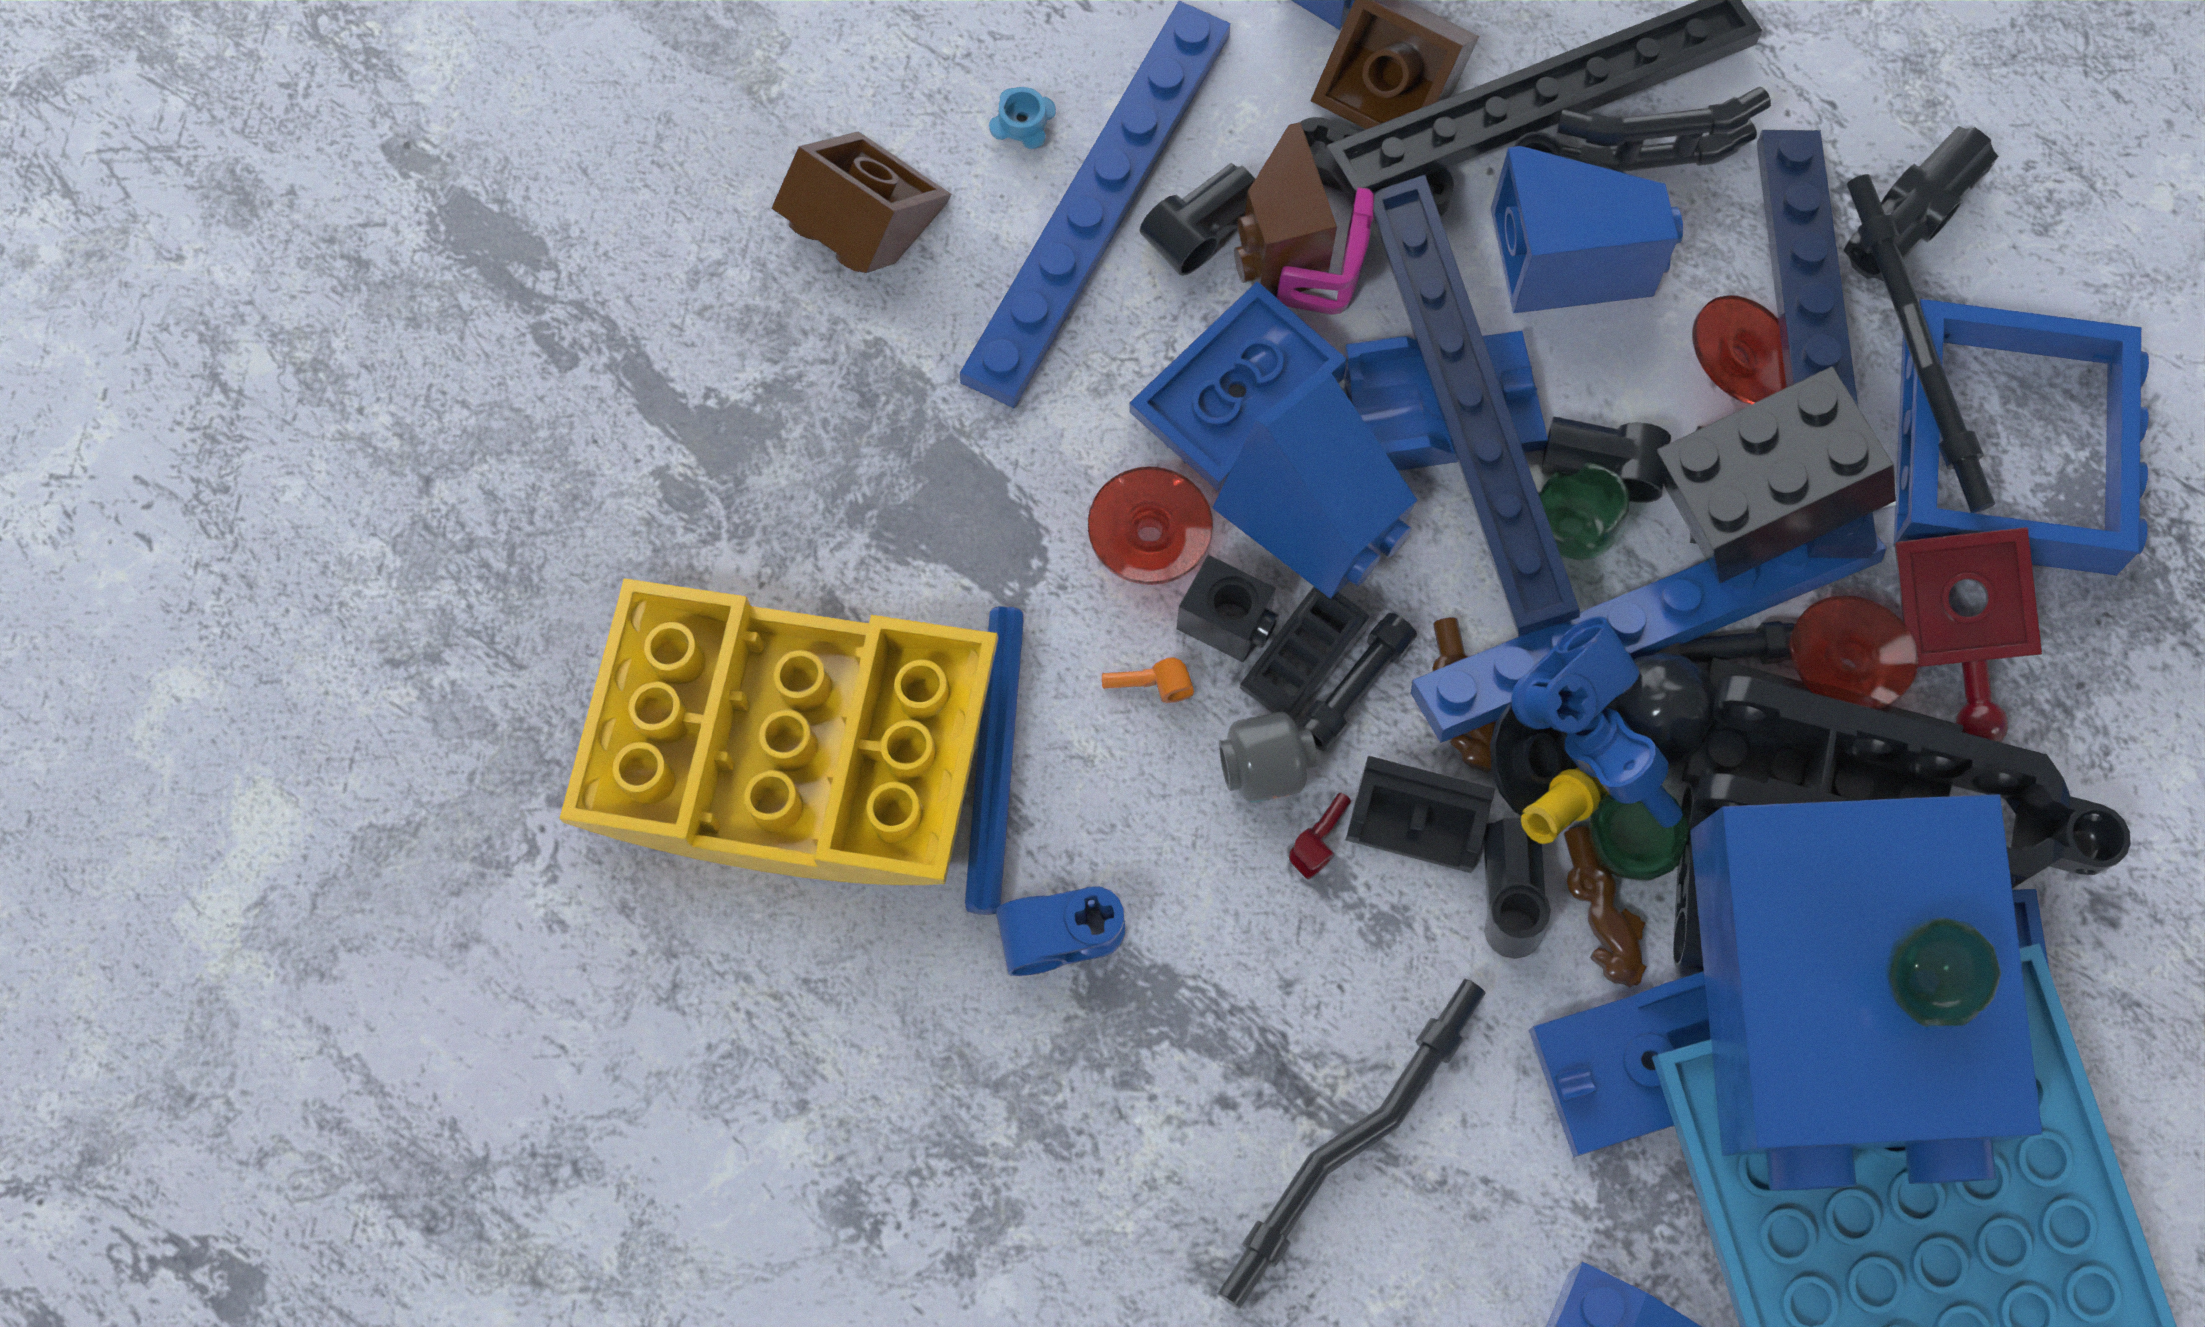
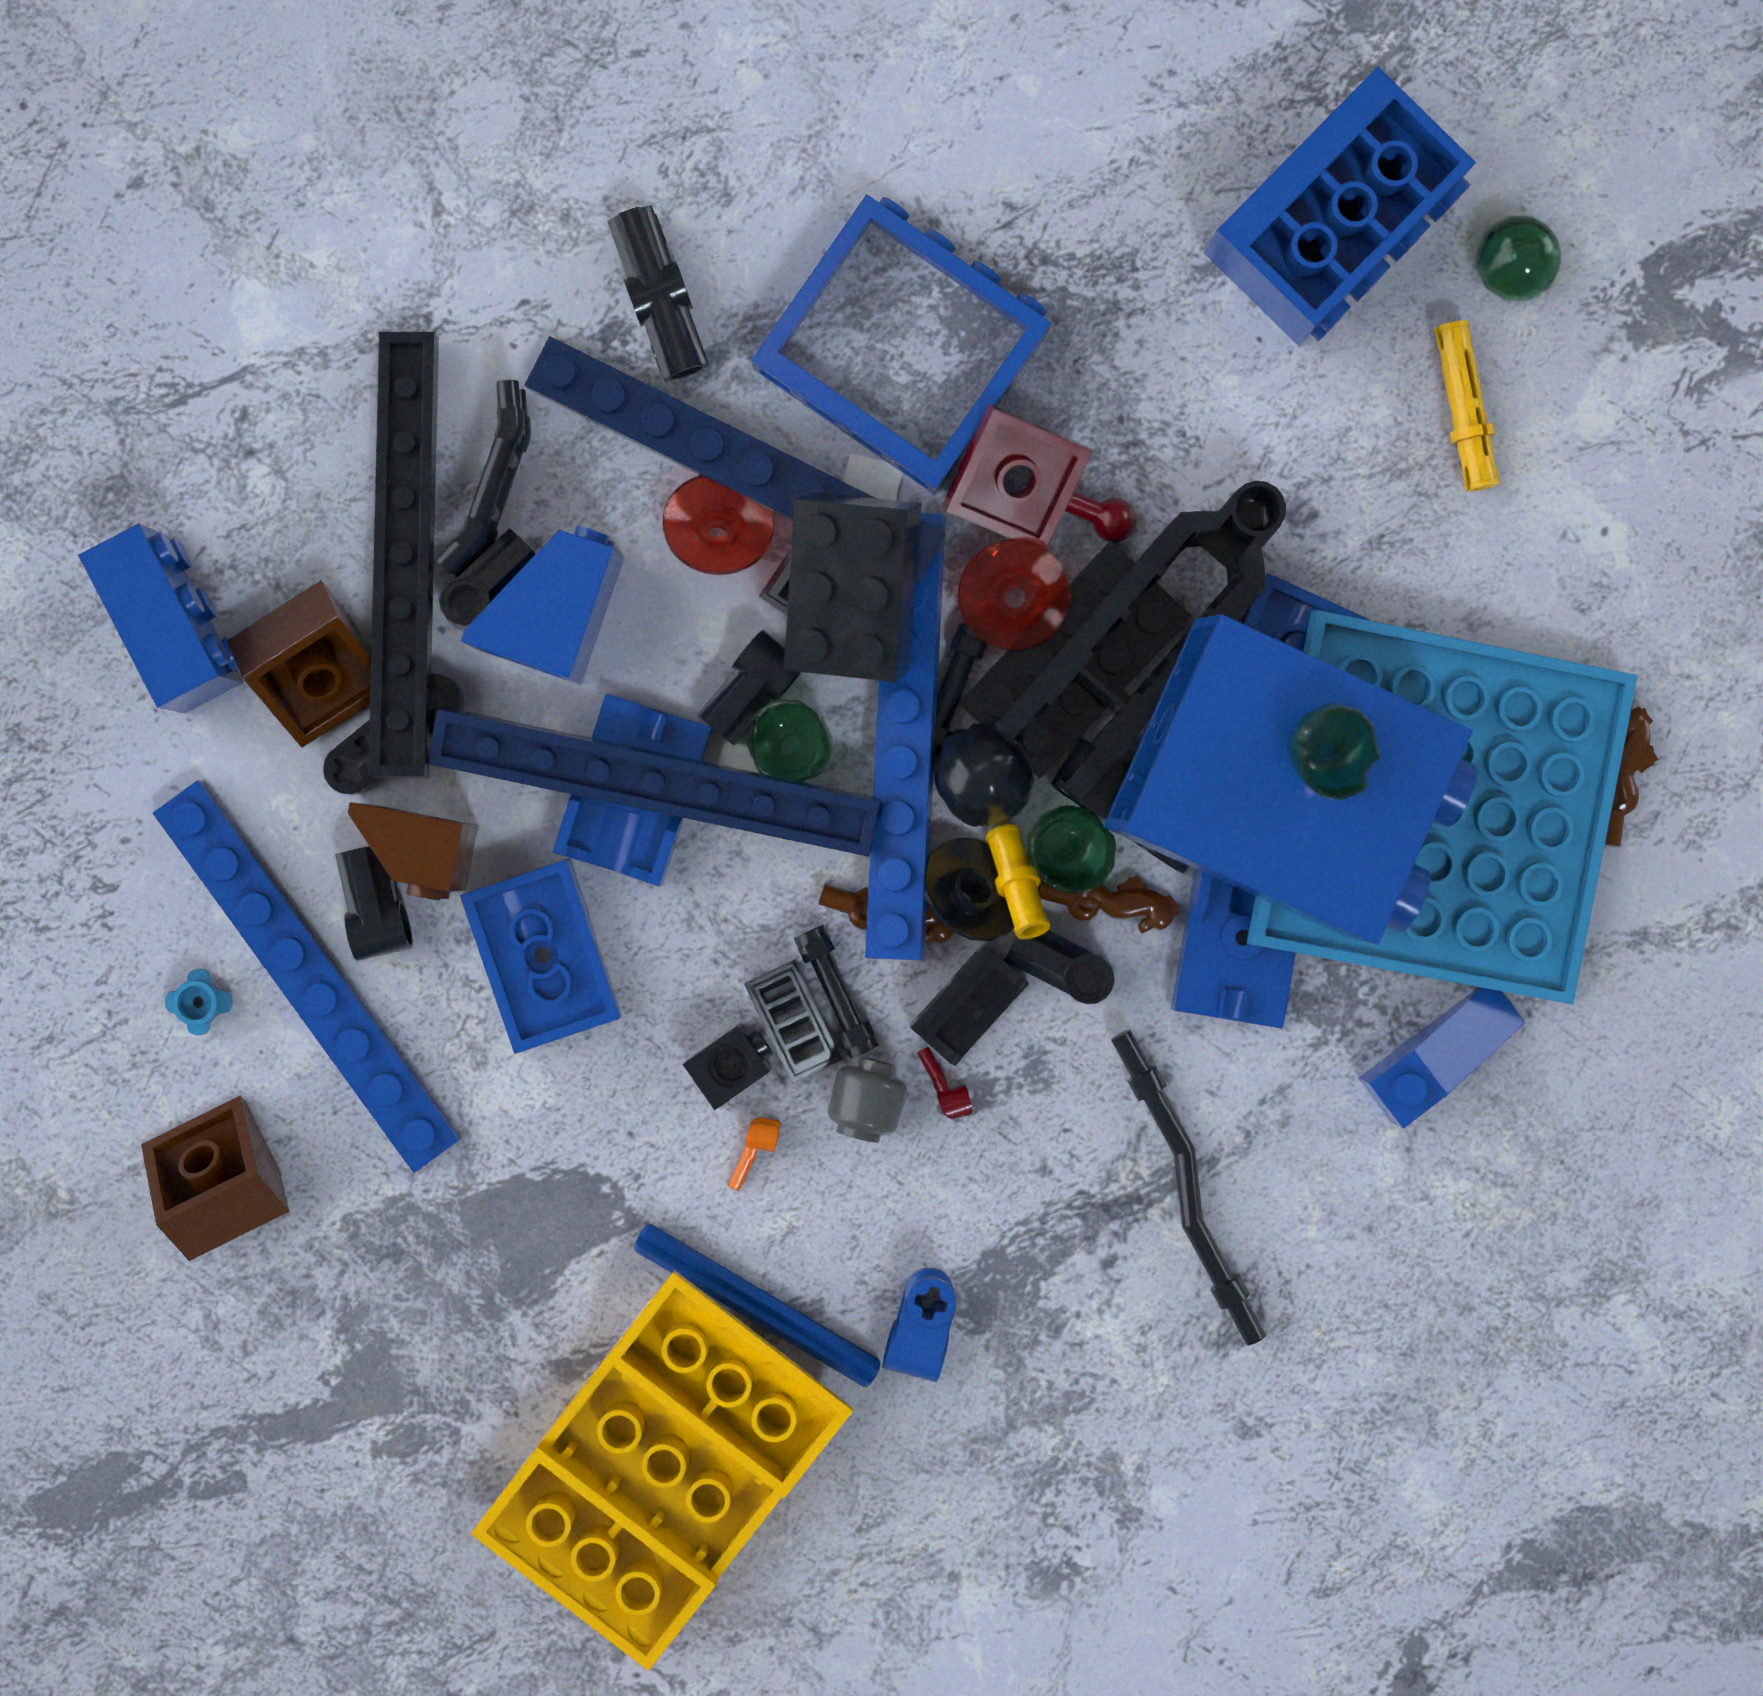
camera: 60 degrees left, 20 degrees up
clear red dish [1088,466,1213,585] -> none
blue slope [1212,367,1417,599] -> none
dark pink piece [1277,187,1374,315] -> none
blue piece [1511,616,1640,733] -> none
blue piece [1565,708,1682,828] -> none
black bar [1847,174,1995,513] -> none

